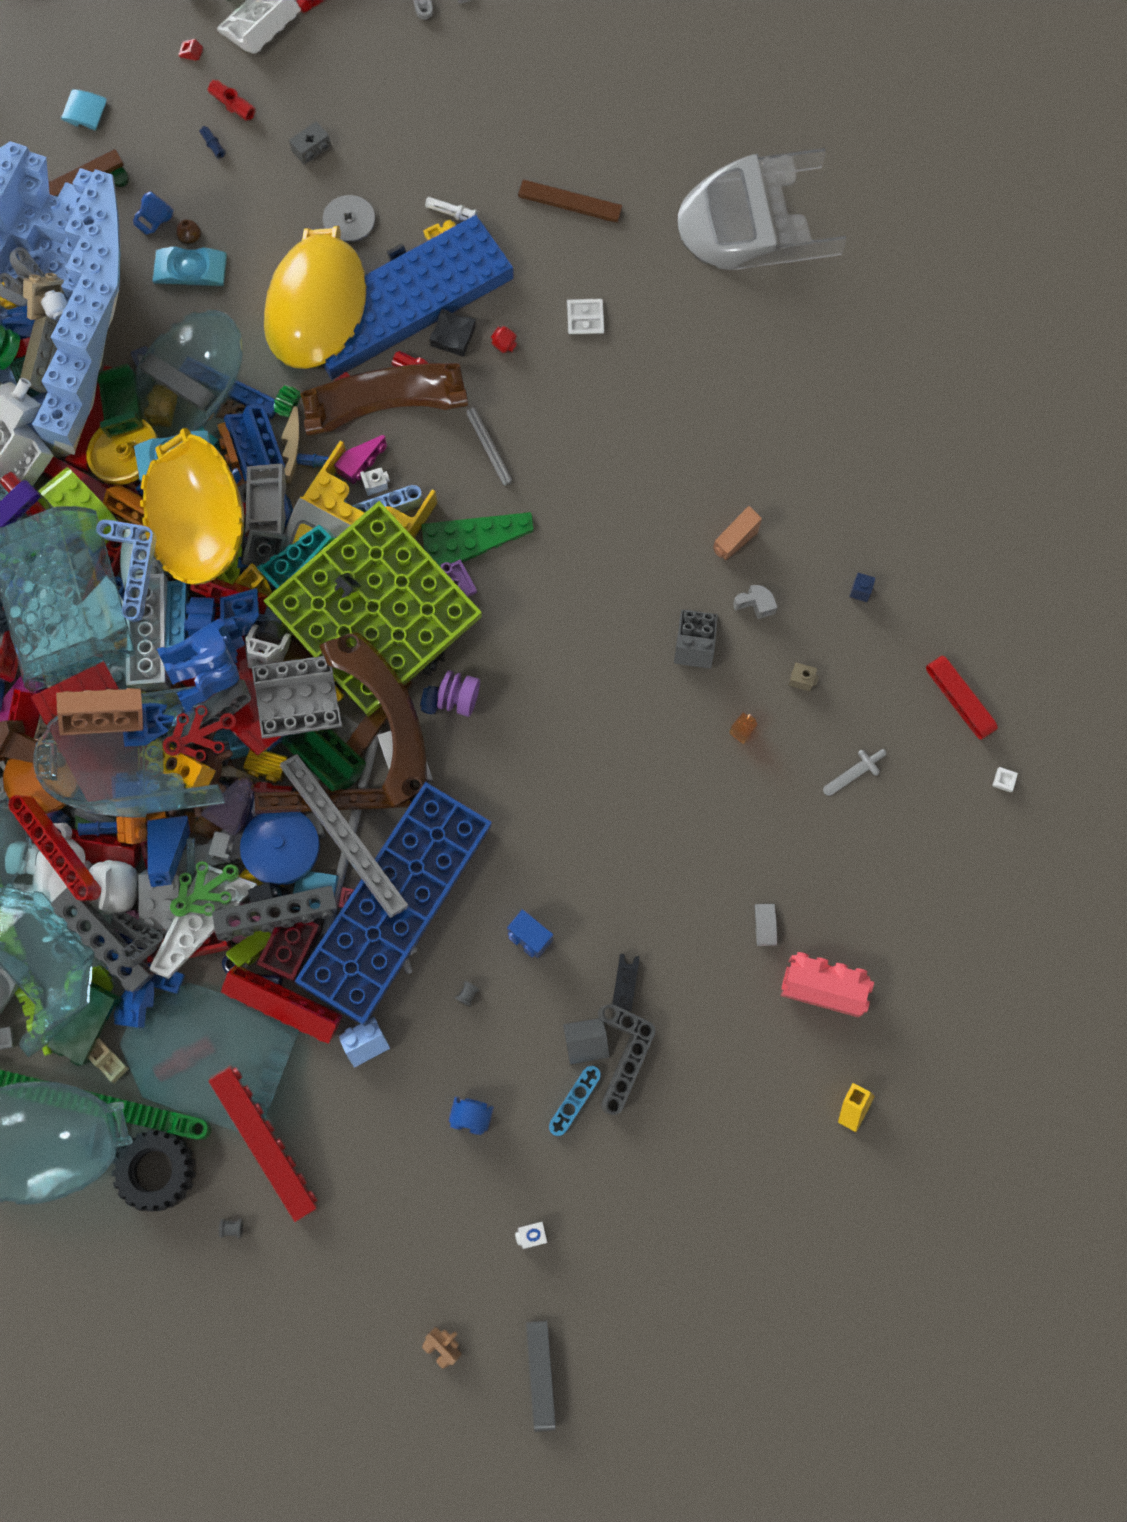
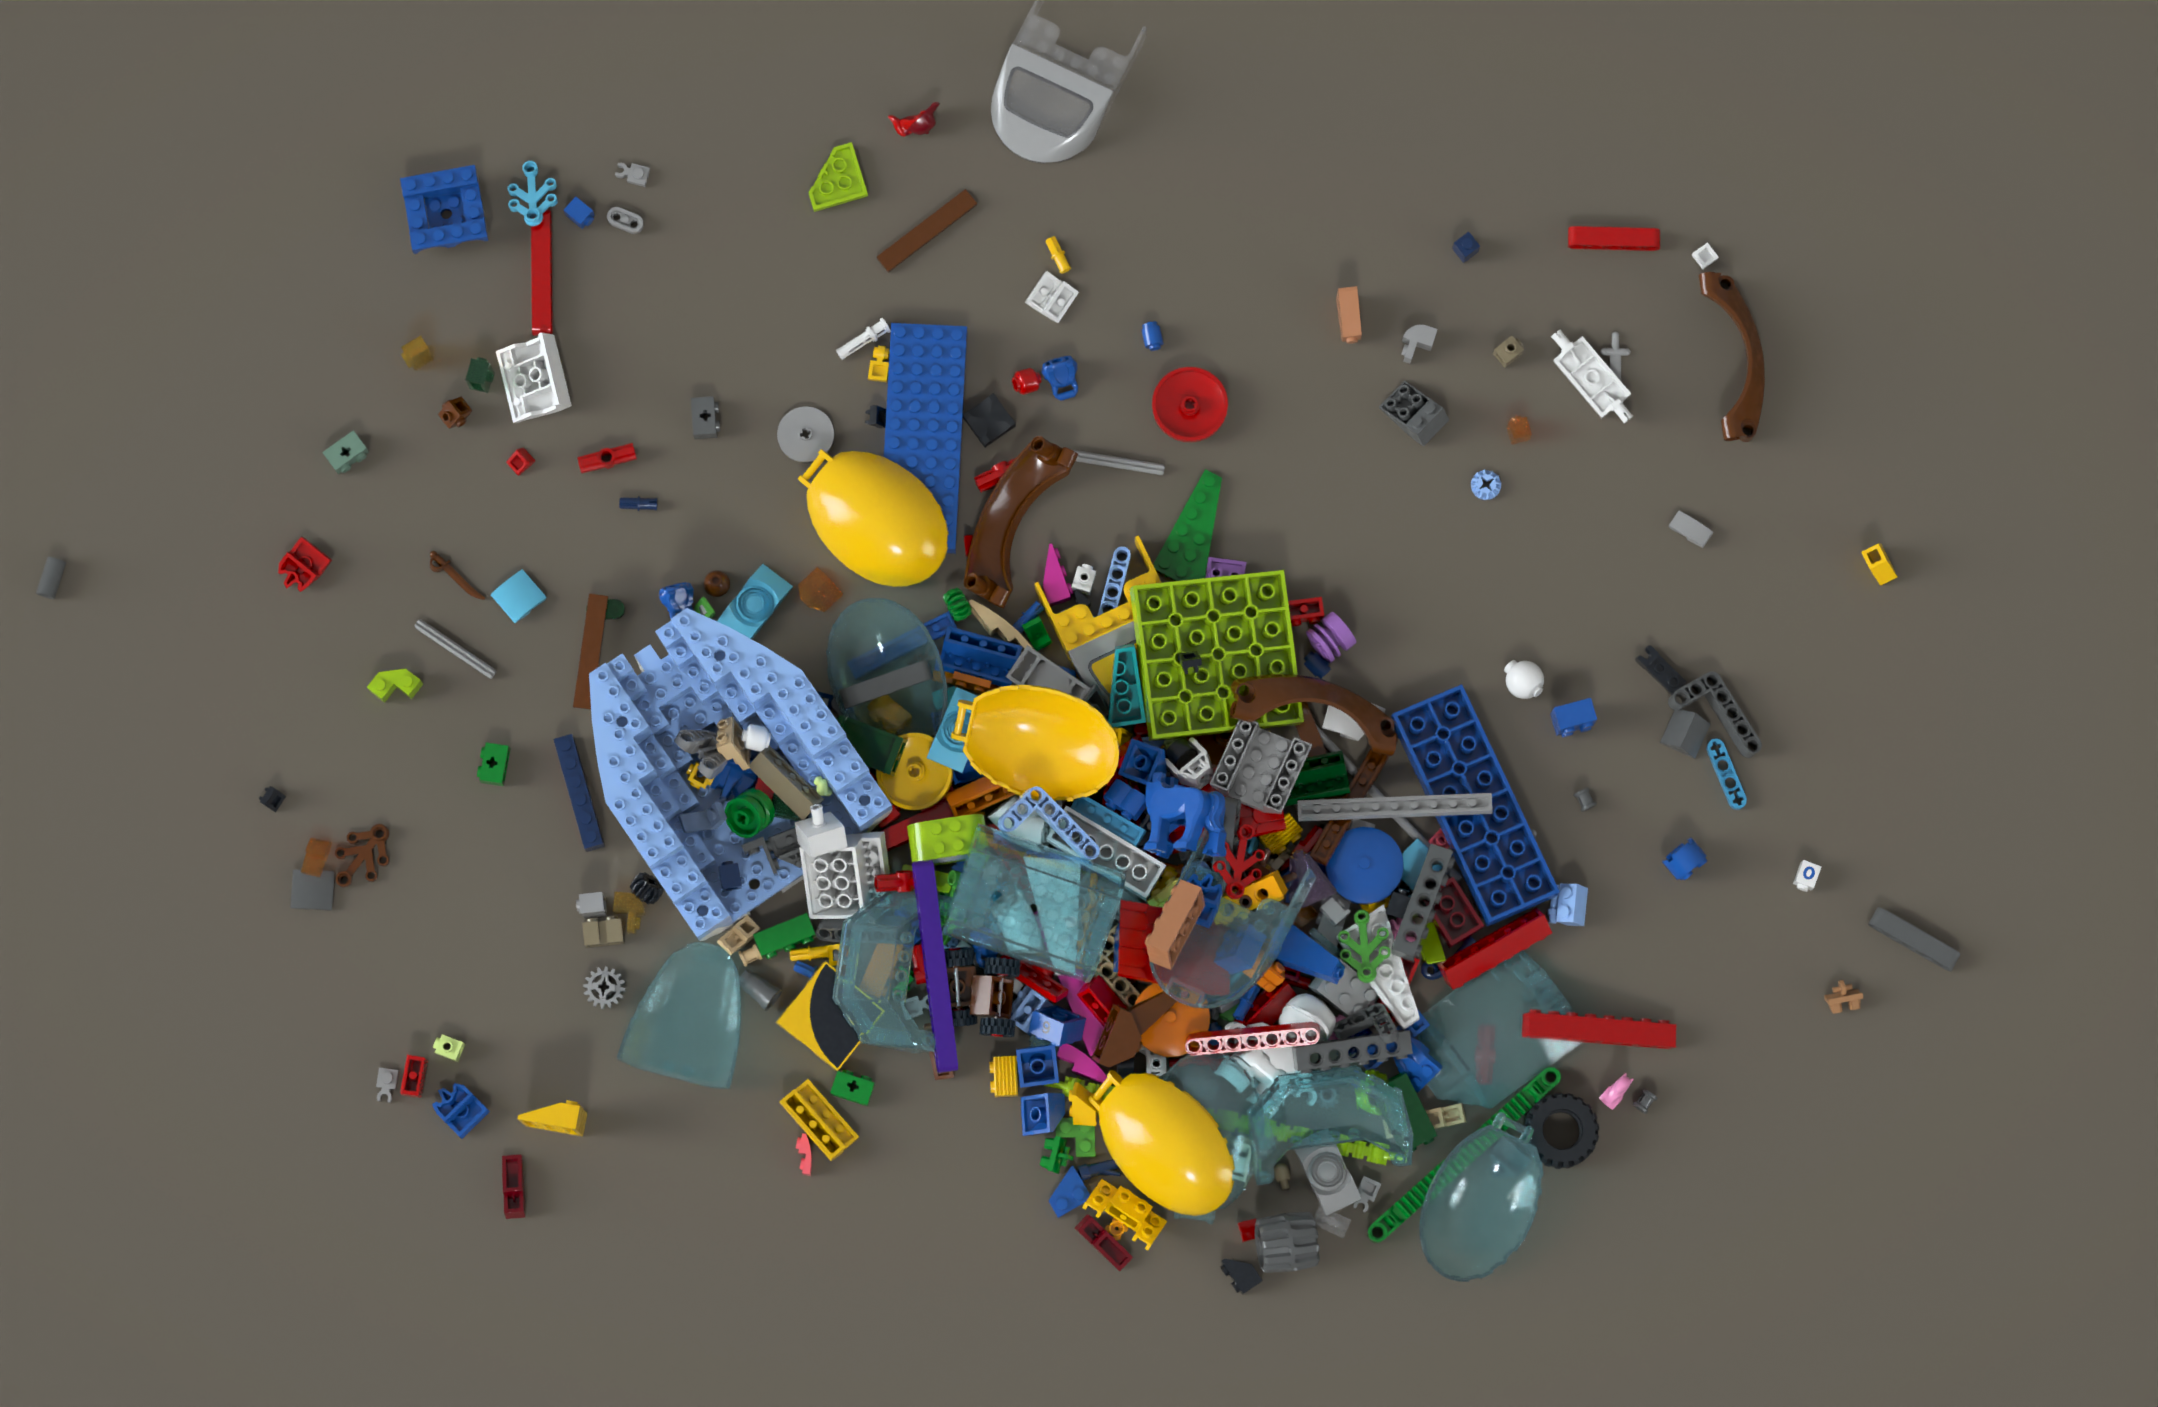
camera: 55 degrees left, 5 degrees up
coral brick [781,952,874,1018] -> none
none -> light grey axle [415,619,497,679]
none -> reddish brown sword [429,551,485,600]
none -> bright green slope [694,597,716,619]
none -> clear orange slope [798,567,843,612]
none -> lime plate [808,142,868,212]
none -> hair [888,102,940,137]
none -> green bracket [1022,616,1052,651]
none -> blue piece [1042,356,1078,401]
none -> yellow axle [1046,236,1071,274]
none -> black slope [1074,590,1091,608]
none -> blue brick [1141,321,1164,351]
none -> red dish [1152,367,1228,442]
none -> red brick [1288,597,1324,627]
none -> light blue gear [1471,469,1501,500]
none -> white brick [1504,660,1544,699]
none -> white plate [1551,329,1633,423]
none -> bright pink animal [1599,1073,1634,1110]
none -> reddish brown panel [1699,272,1765,442]

